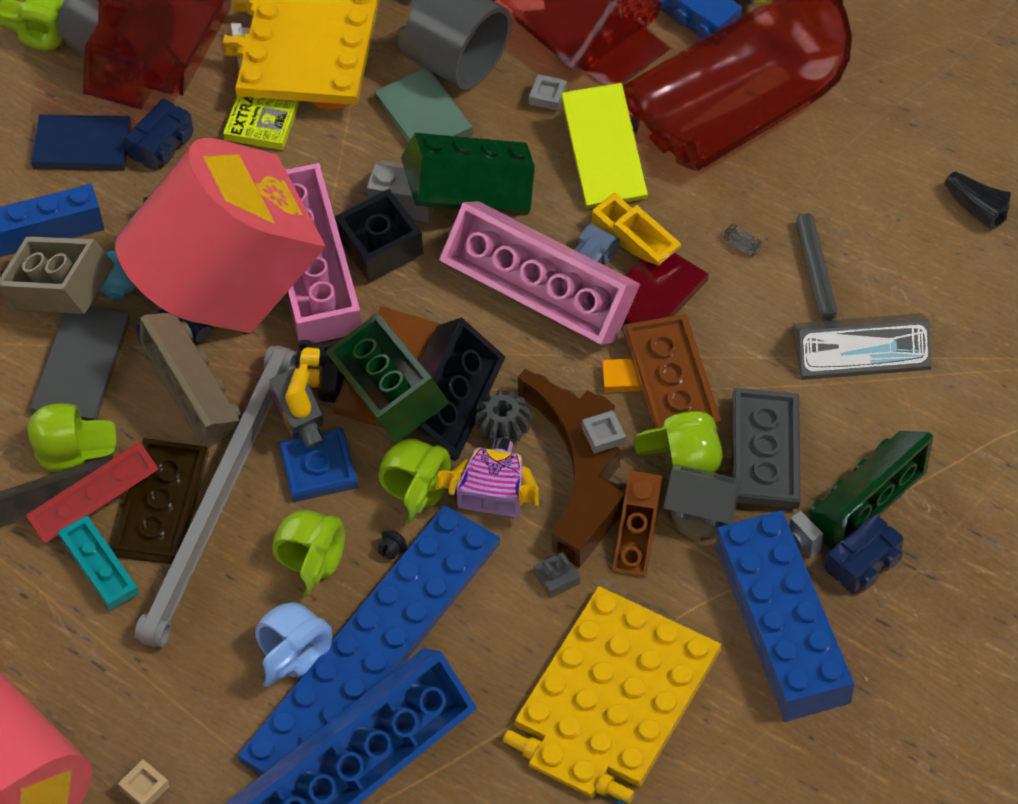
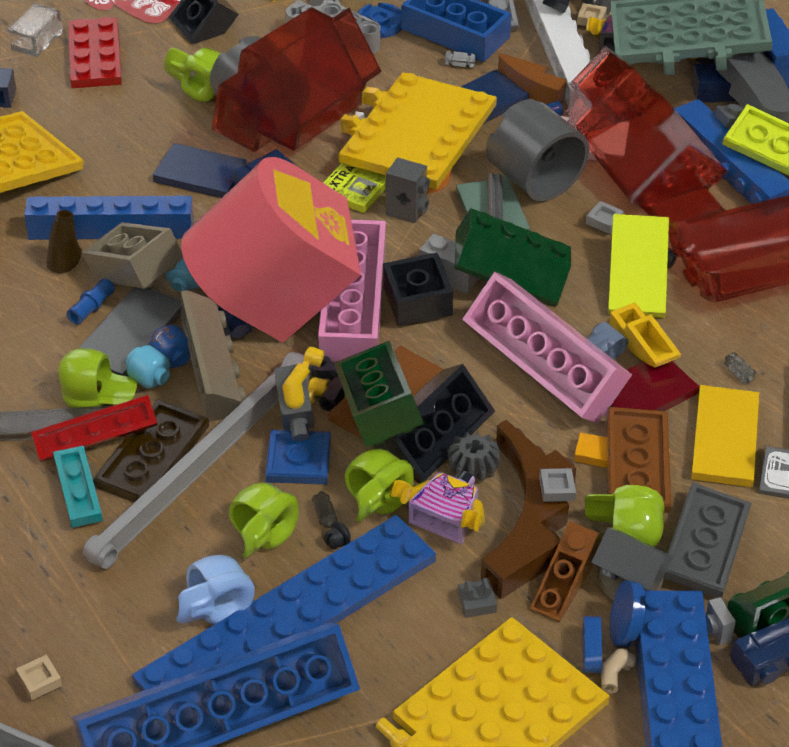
camera: 15 degrees right, 10 degrees down
none -> blue pin [66,278,115,325]
none -> medium azure head [126,345,170,389]
none -> blue head [150,325,190,368]
none -> clear smoke piece [312,491,337,529]
none -> dark grey brick [386,157,430,223]
none -> dark grey axle [488,173,503,220]
none -> blue beam [582,616,602,674]
none -> tan arm [601,648,636,694]
none -> blue tile [610,580,645,647]
none -> yellow tile [691,385,760,488]

